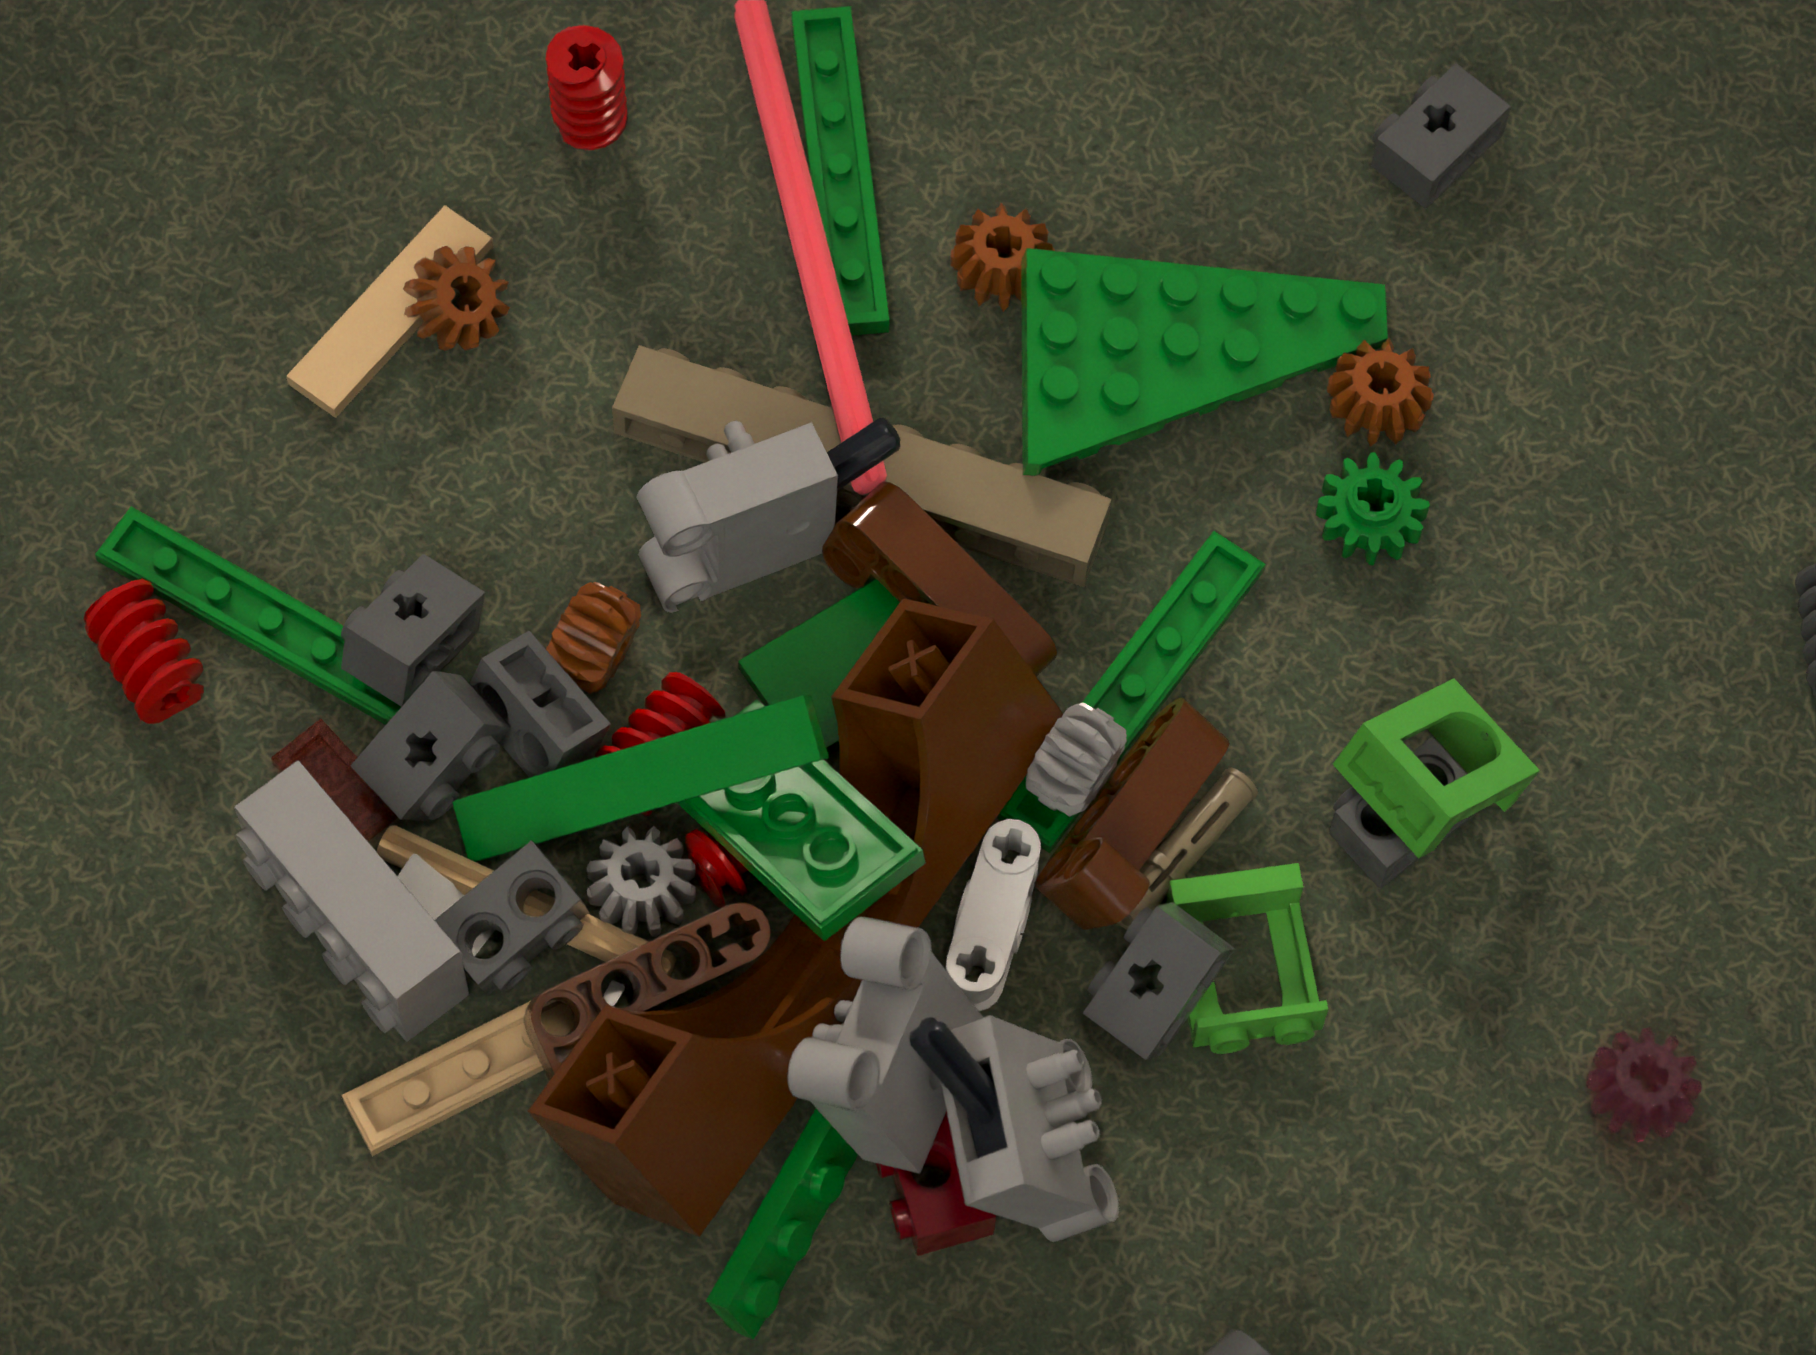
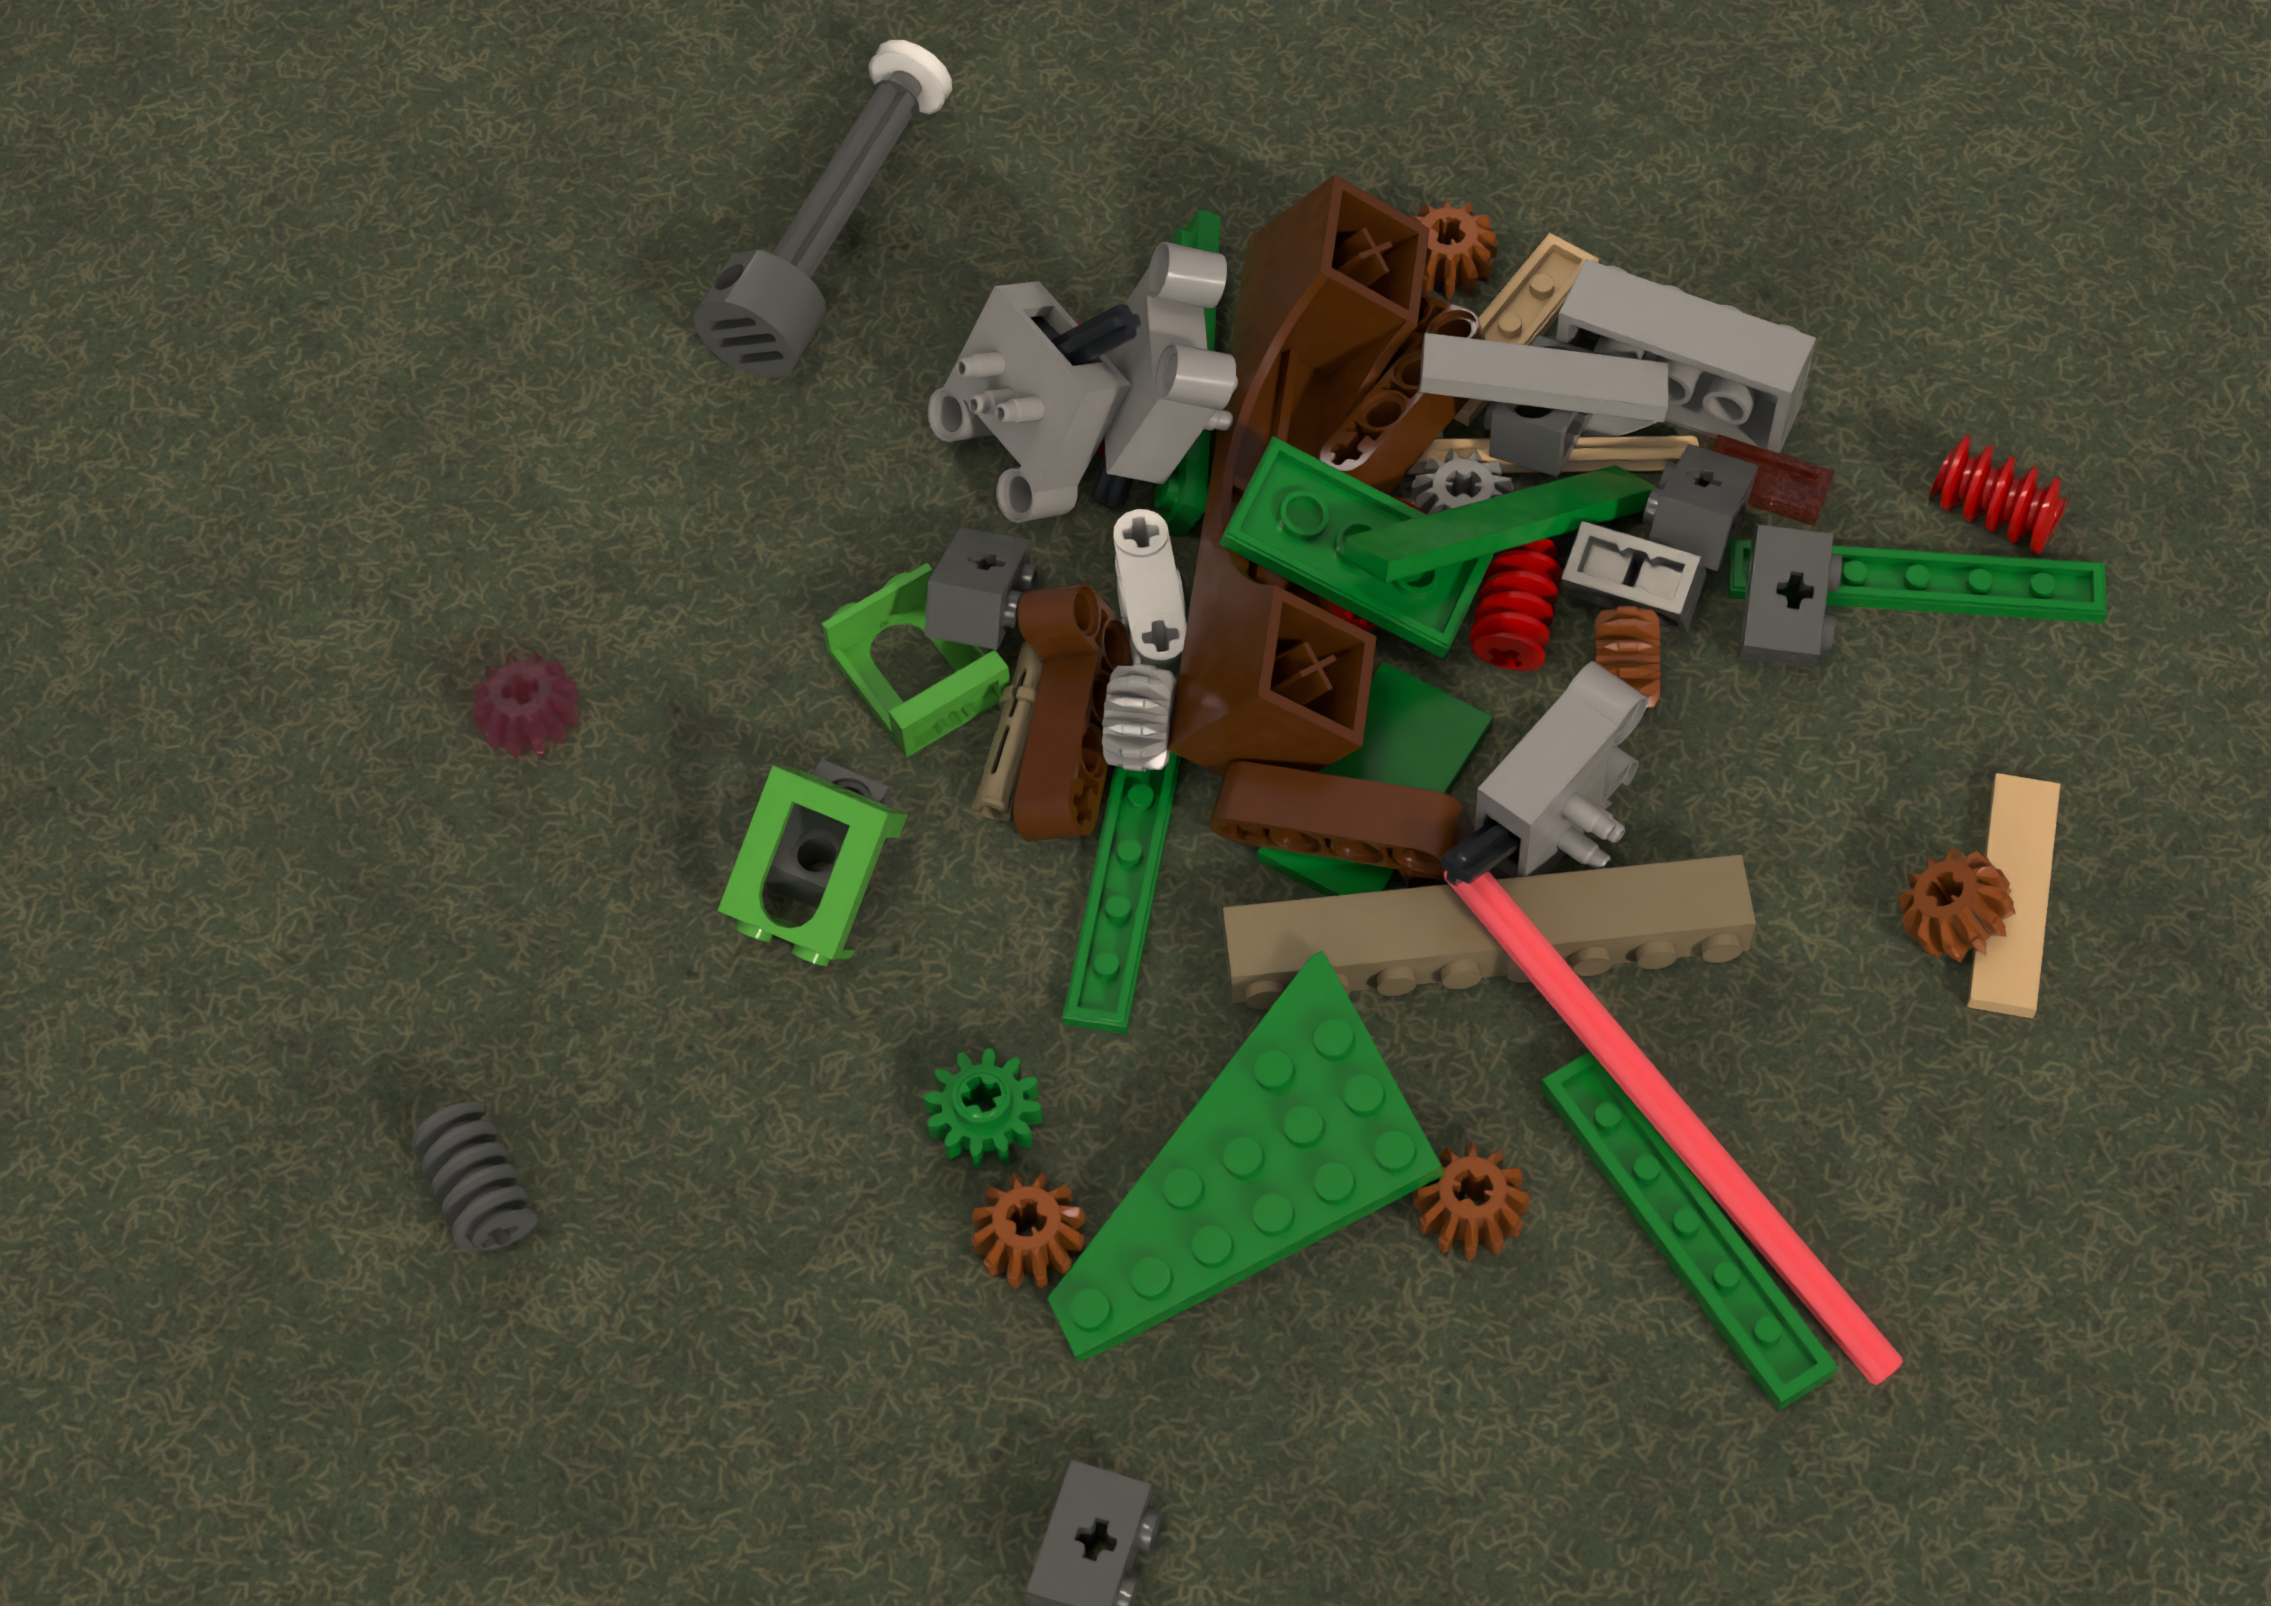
camera: 160 degrees right, 5 degrees down
red piece [545,25,628,150] -> none
none -> dark orange gear [1410,197,1498,301]
none -> light grey tile [1419,333,1669,422]

